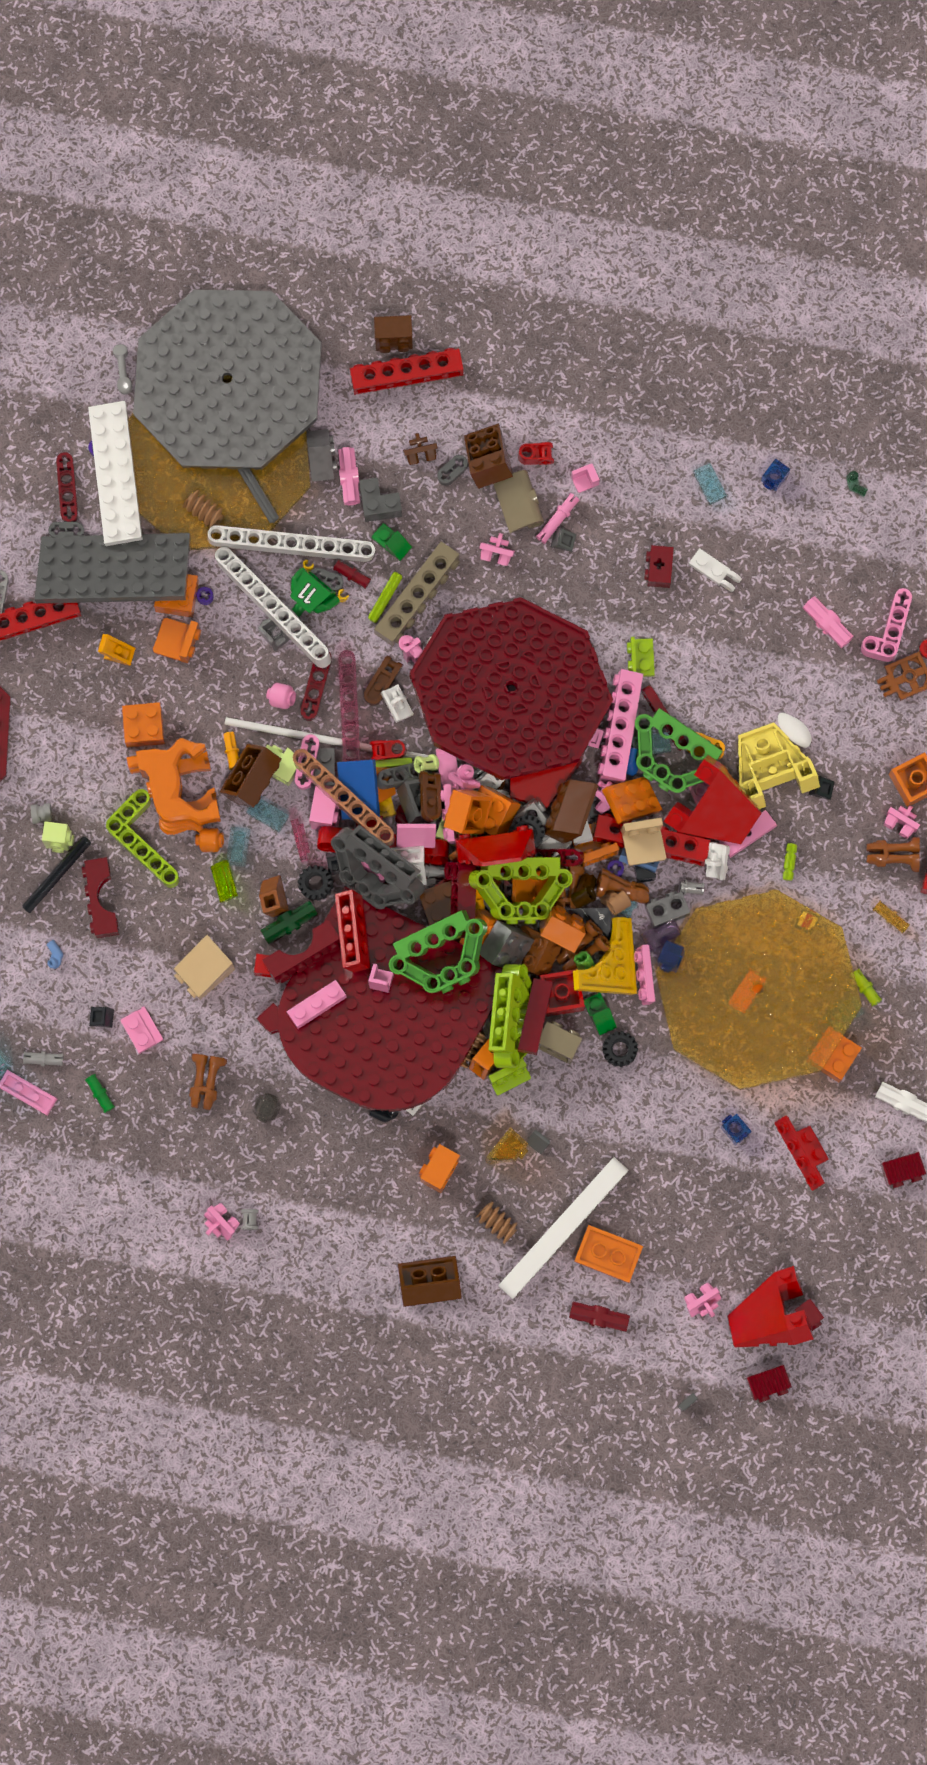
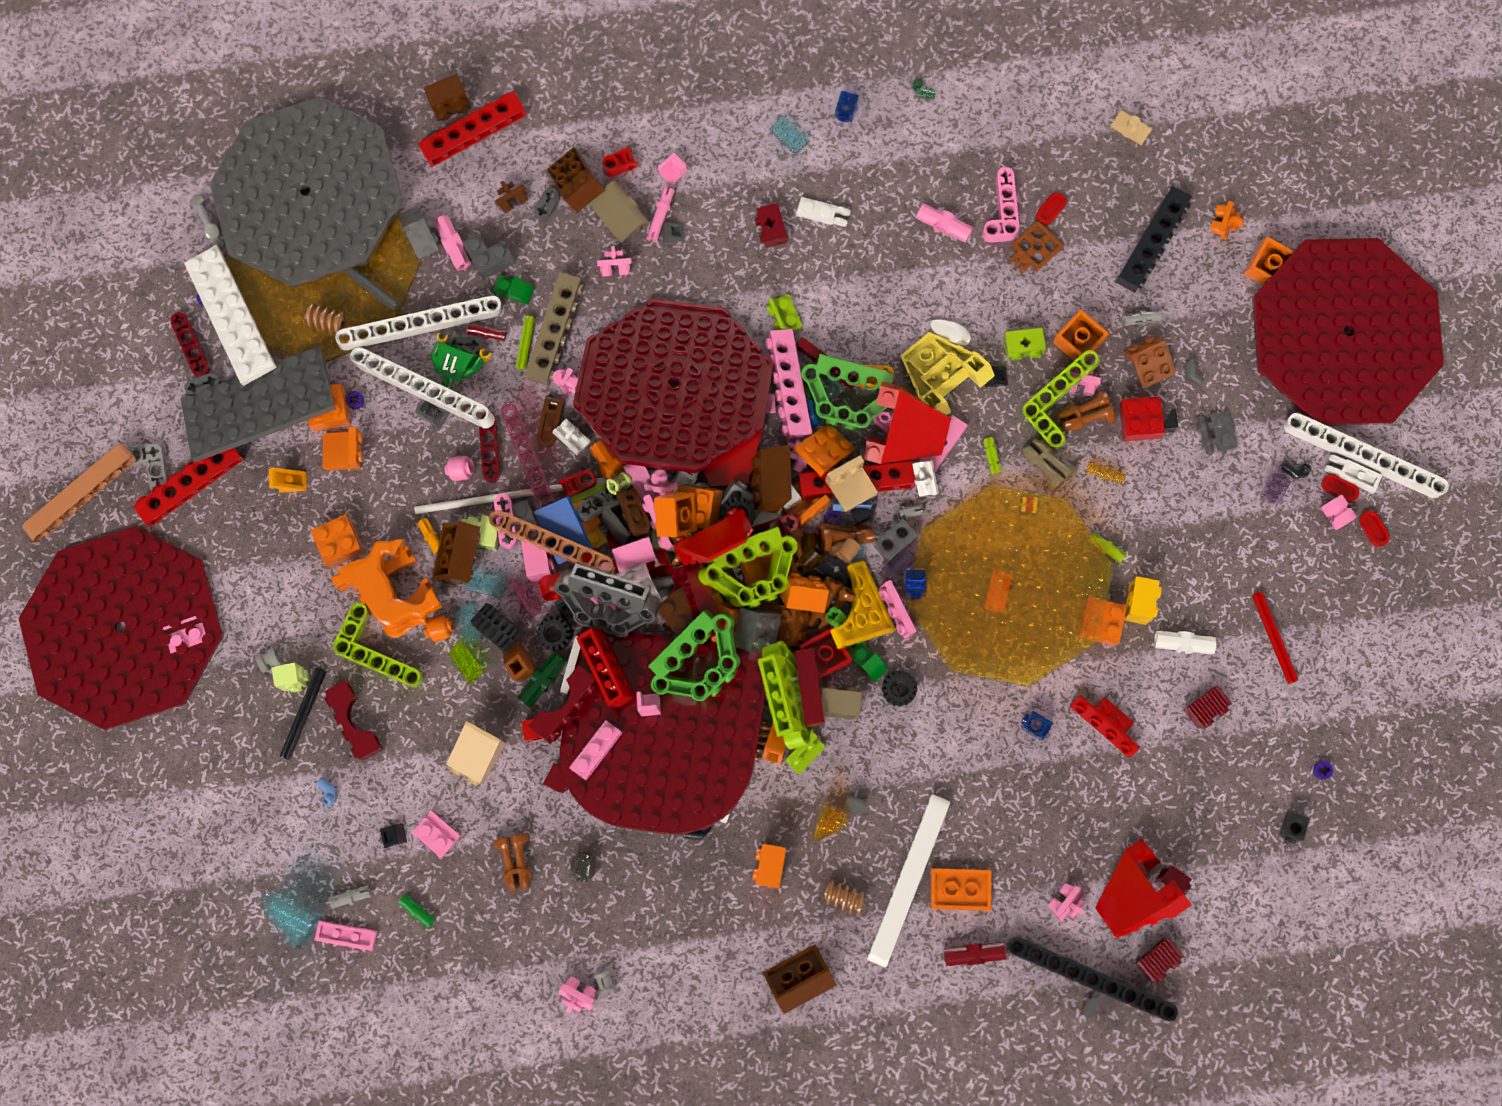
camera: 15 degrees left, 0 degrees up
none -> black tyre [470,603,523,652]
none -> white tile [560,636,580,695]
none -> orange piece [590,440,624,479]
none -> lime brick [1003,327,1046,361]
none -> black beam [1006,937,1178,1022]
none -> lime beam [1022,350,1100,448]
none -> dark tan piece [1022,438,1078,493]
none -> yellow brick [1124,576,1162,625]

